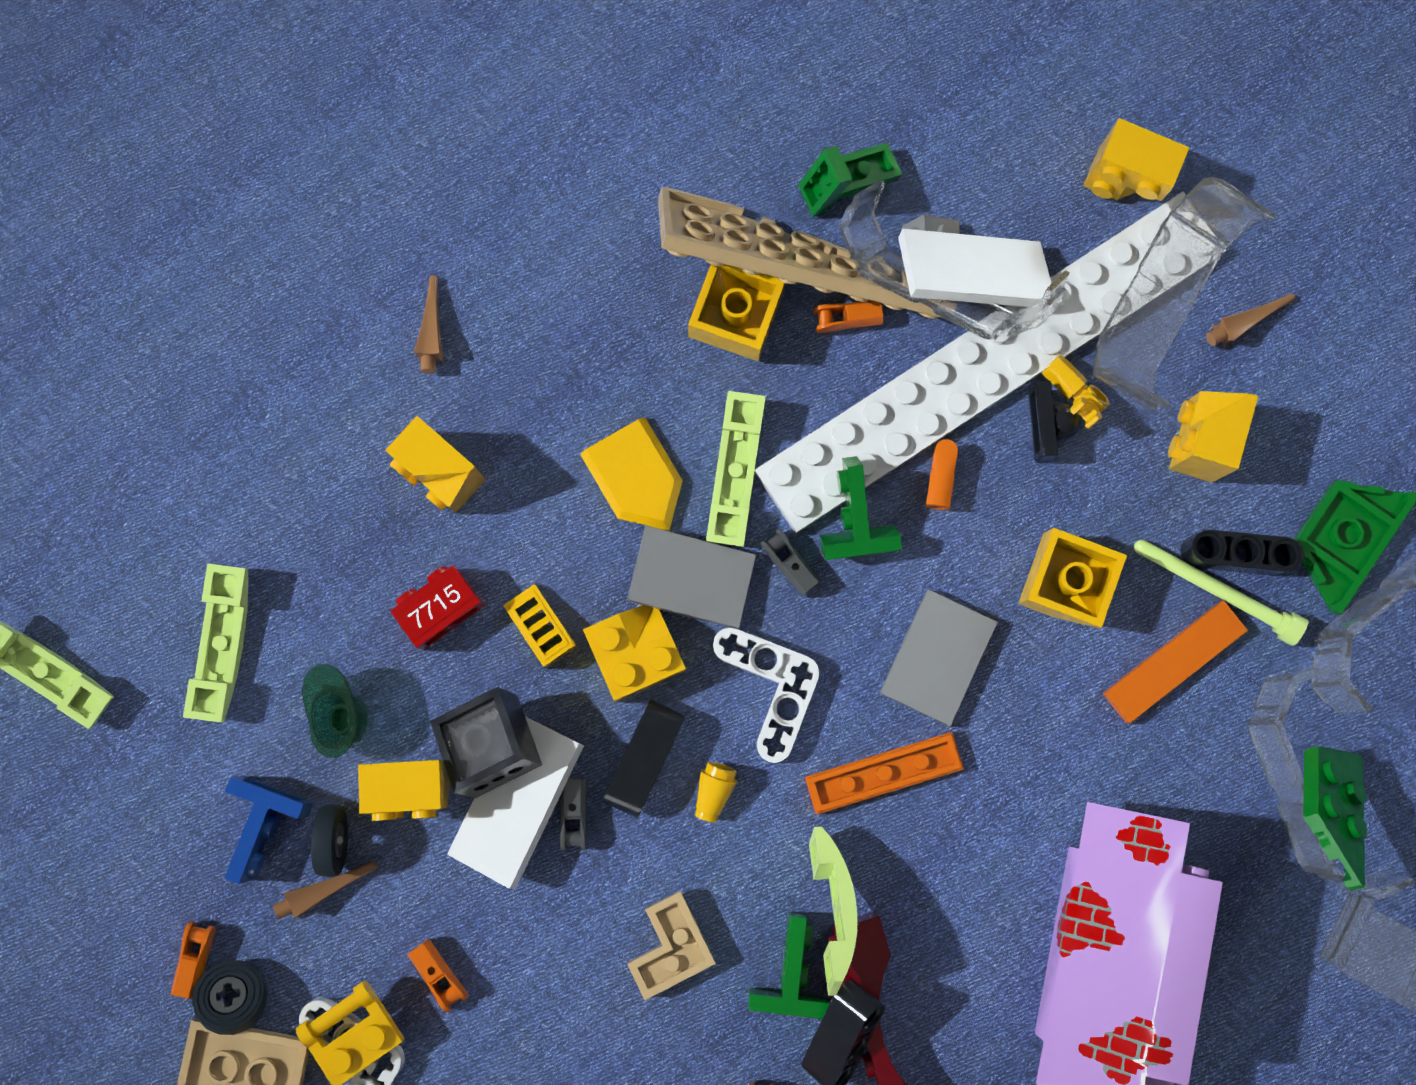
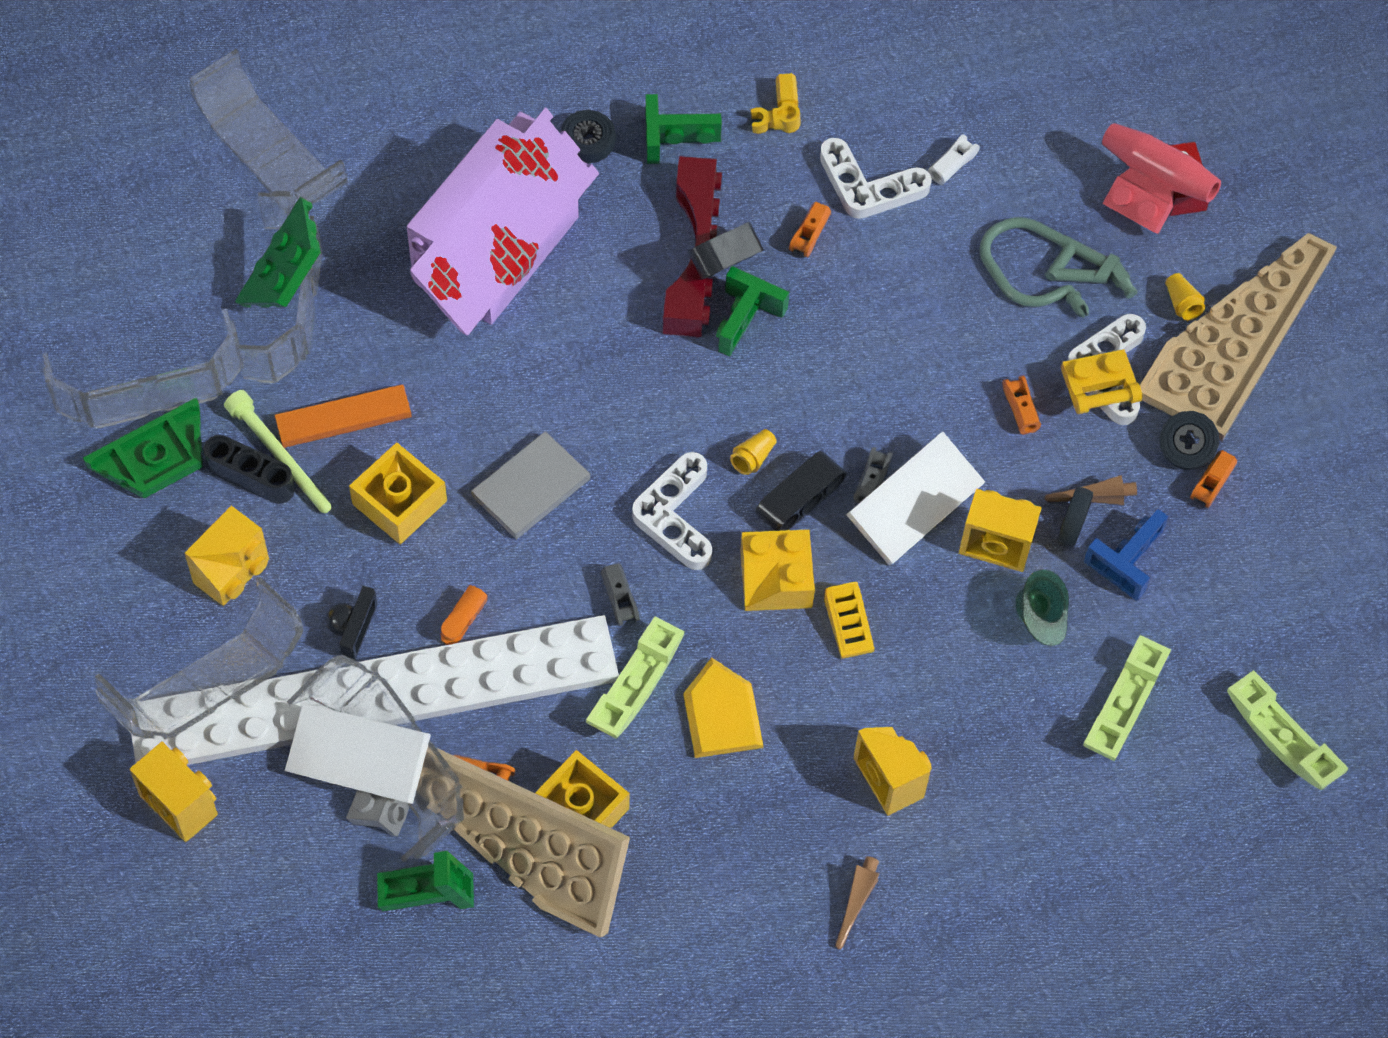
camera: 160 degrees left, 20 degrees down
red brick [390,565,486,651] -> none
piece [430,687,543,798] -> none
light grey tile [626,525,756,629] -> none
tan plate [627,890,716,1000] -> none
orange tile [804,732,964,815] -> none
yellowish green slope [809,827,857,996] -> none
green bracket [819,456,902,560] -> none
yellow bar [1042,353,1110,429] -> none
medium nougat piece [1206,293,1296,348] -> none

